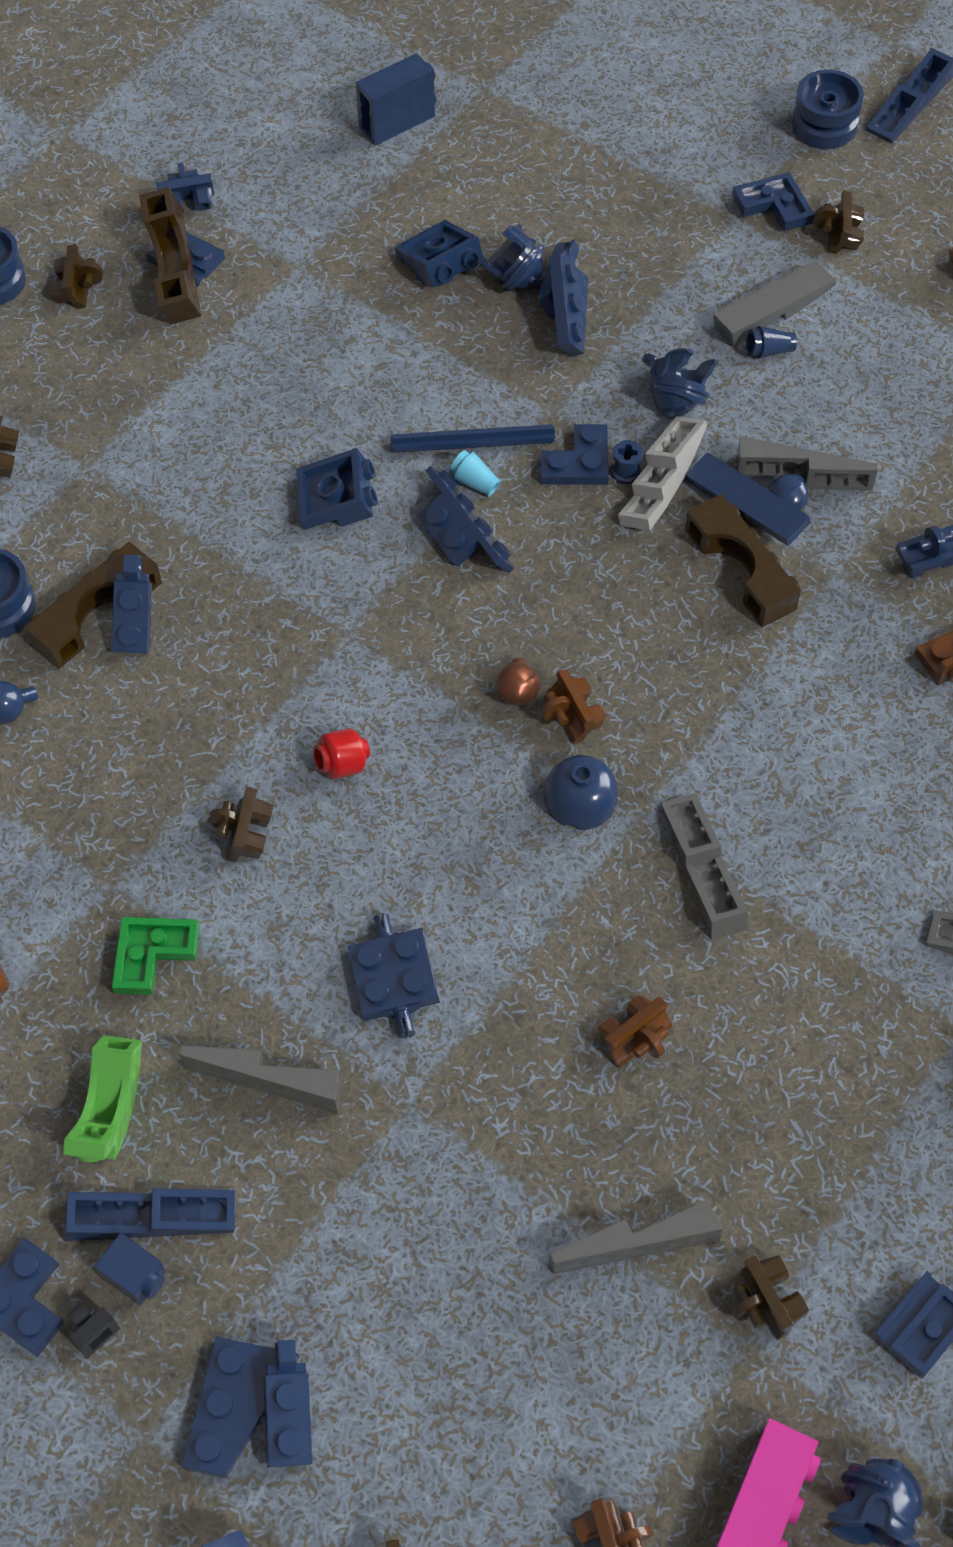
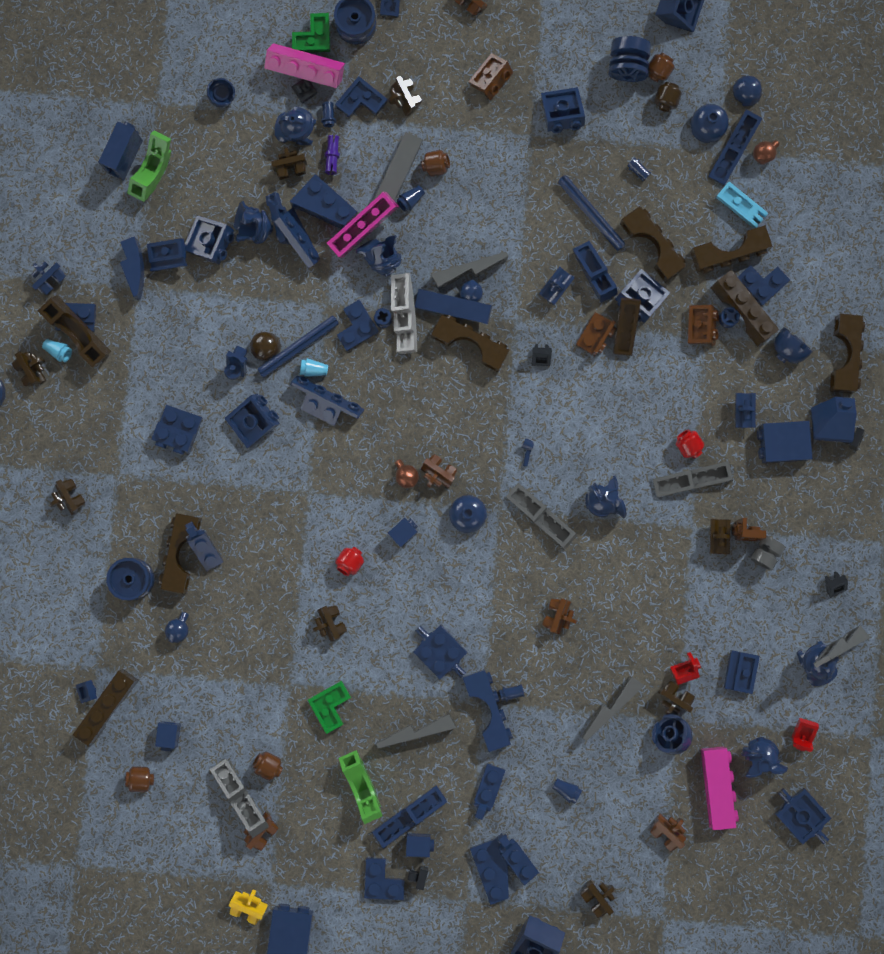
camera: 30 degrees left, 25 degrees up
none -> medium azure cone [42,339,72,362]
none -> dark blue slope [120,236,145,301]
none -> bright green arch [127,130,171,202]
none -> dark blue plate [147,238,187,272]
none -> dark blue plate [151,405,203,455]
none -> dark blue hair [207,78,235,107]
none -> dark blue hips [224,346,248,380]
none -> dark brown hair [250,332,281,361]
none -> dark pink brick [264,43,345,88]
none -> dark brown hips [271,147,307,180]
none -> dark blue helmet [274,106,316,145]
none -> dark blue wedge [290,174,358,229]
none -> black tile [291,79,317,104]
none -> green plate [292,13,330,53]
none -> dark blue pin [321,101,336,128]
none -> dark purple pin [325,135,340,175]
none -> dark pink brick [327,192,399,258]
none -> dark blue brick [388,518,418,547]
none -> reddish brown head [421,150,450,177]
none -> dark blue arch [463,669,513,752]
none -> dark blue hinge [474,763,506,820]
none -> dark blue pin [499,684,524,702]
none -> dark blue hand [521,439,534,467]
none -> black tile [531,344,552,366]
none -> dark blue cone [552,778,583,804]
none -> dark blue helmet [585,476,627,519]
none -> dark blue cylinder [652,714,693,755]
none -> red bracket [670,652,701,685]

